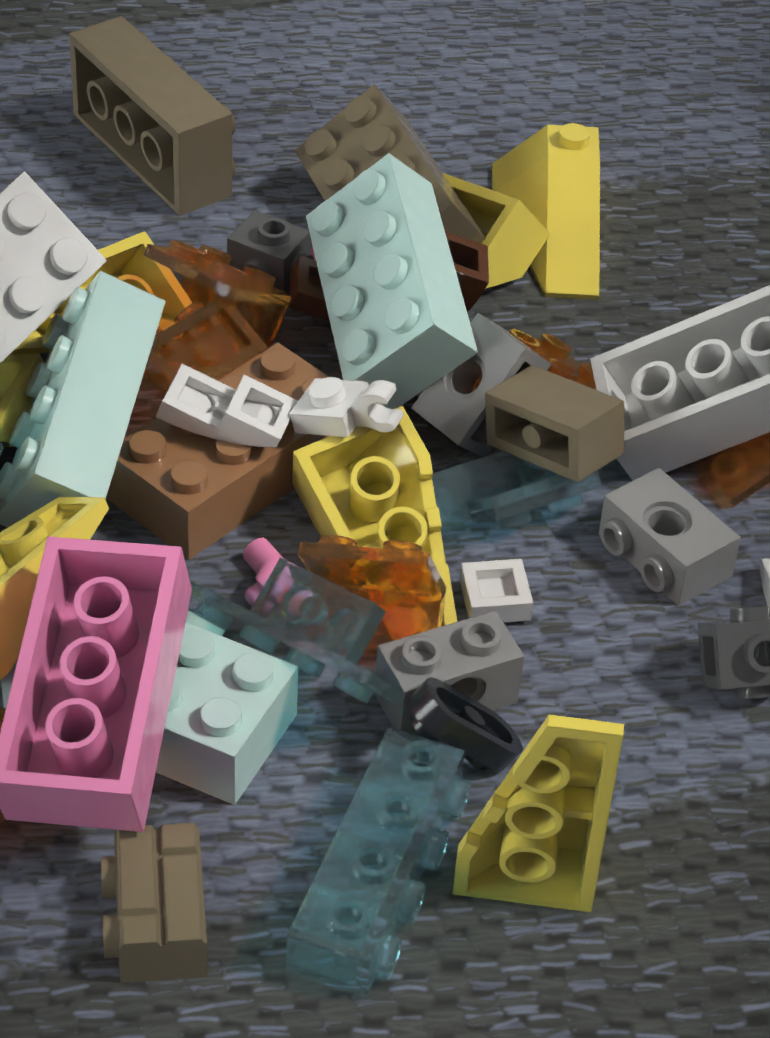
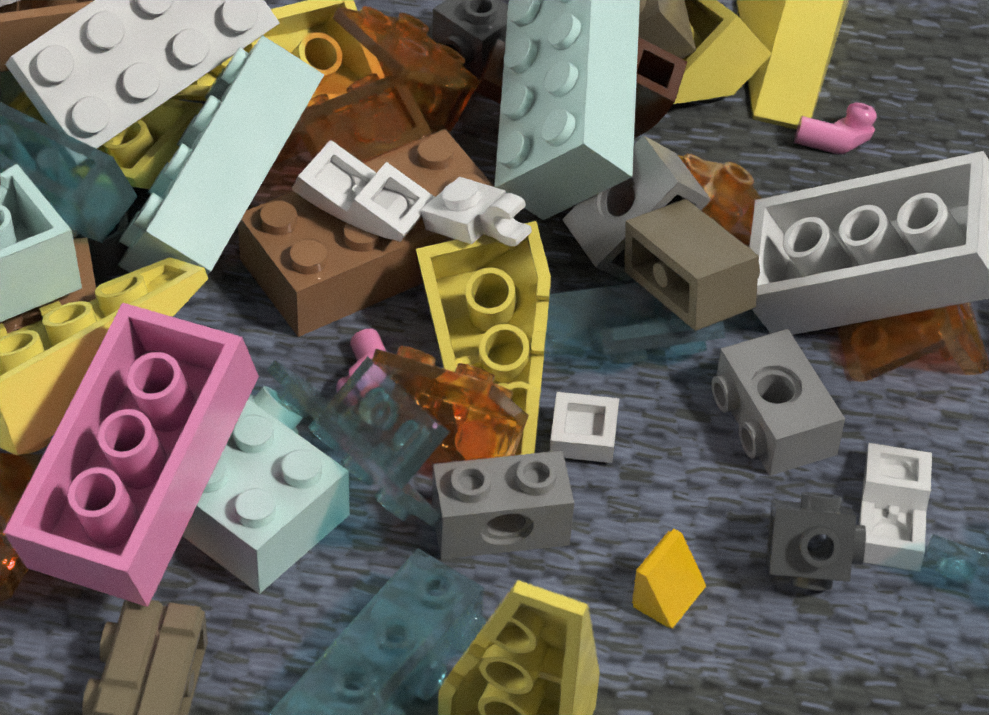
camera: 15 degrees right, 5 degrees up
black plate [408,677,523,771] -> none
none -> yellow slope [632,528,706,628]
none -> bright pink arm [794,102,877,154]

